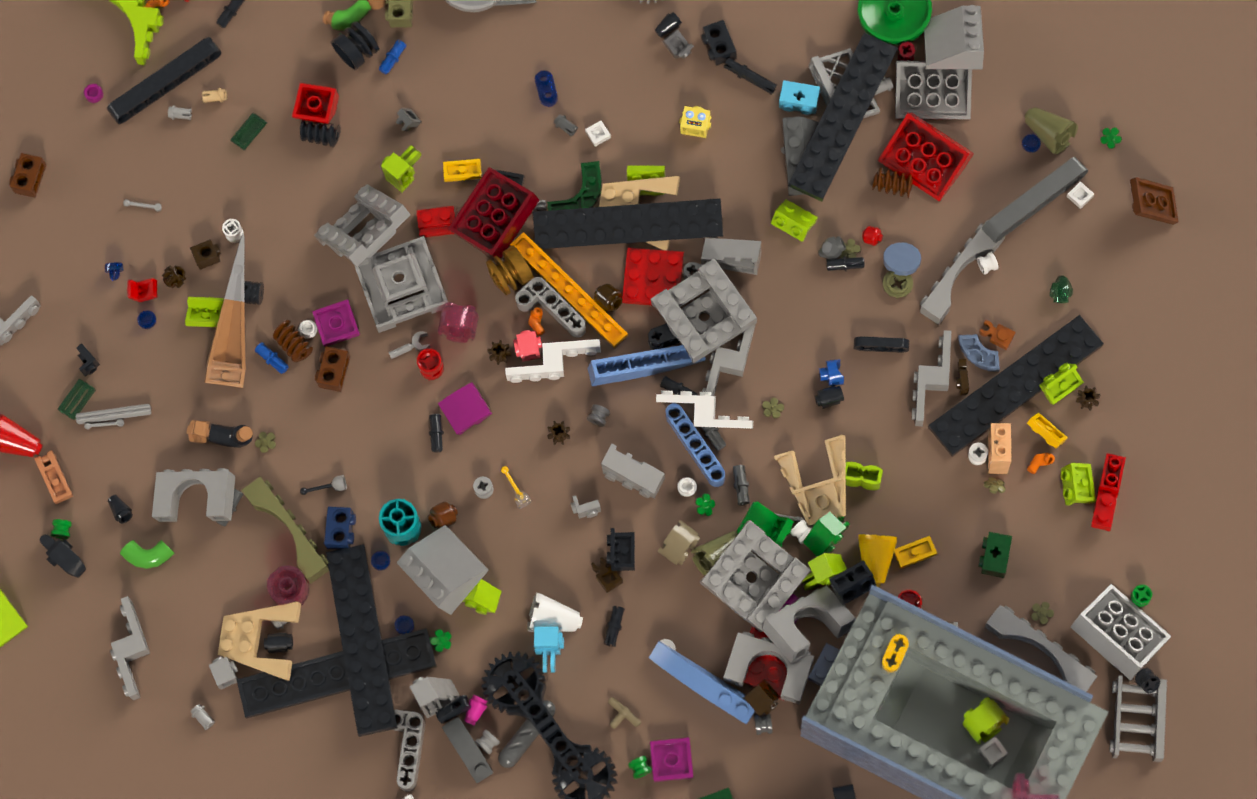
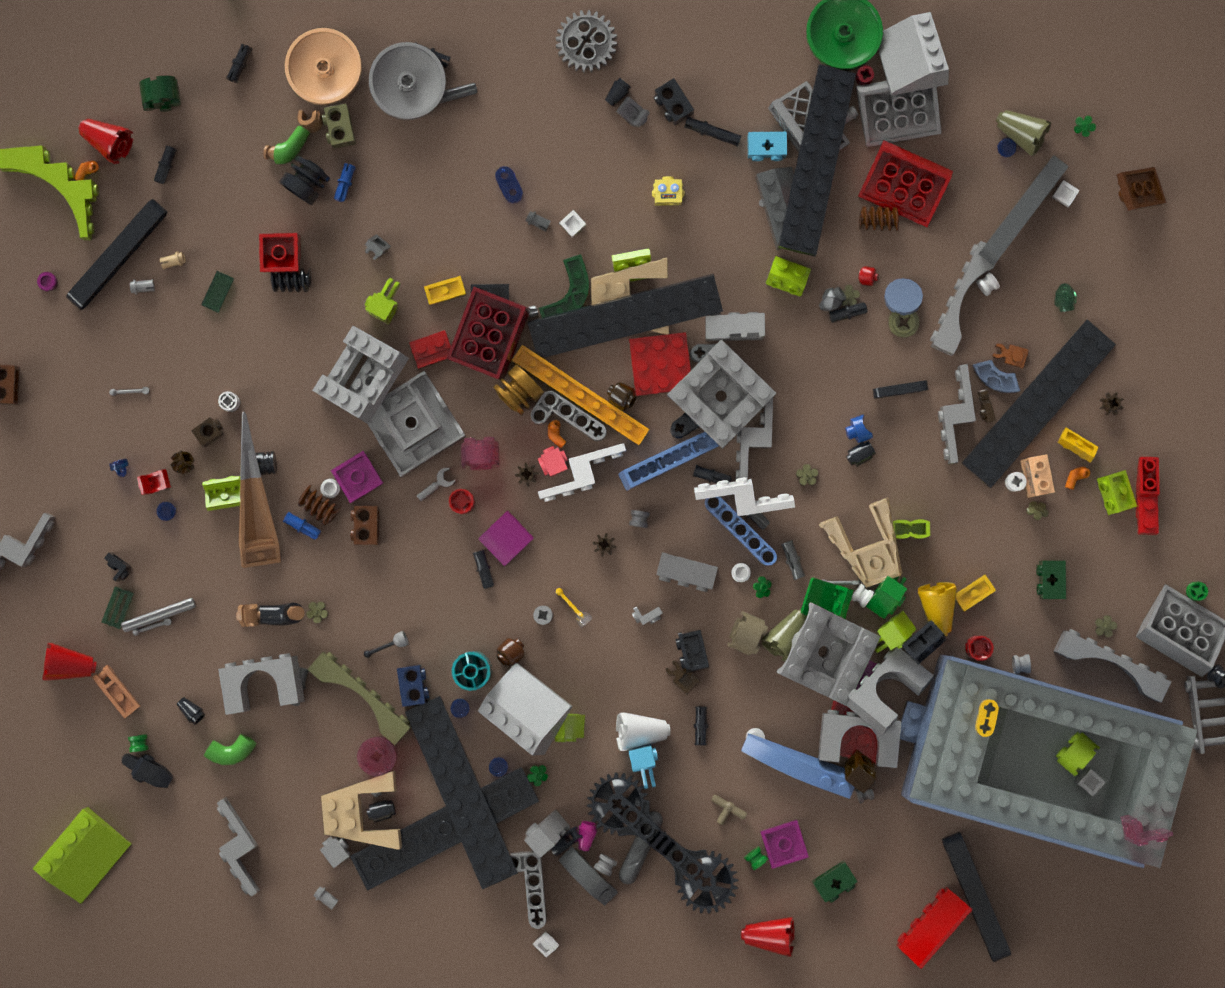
camera: 20 degrees left, 15 degrees up
lime bracket [1039,363,1084,405] -> none

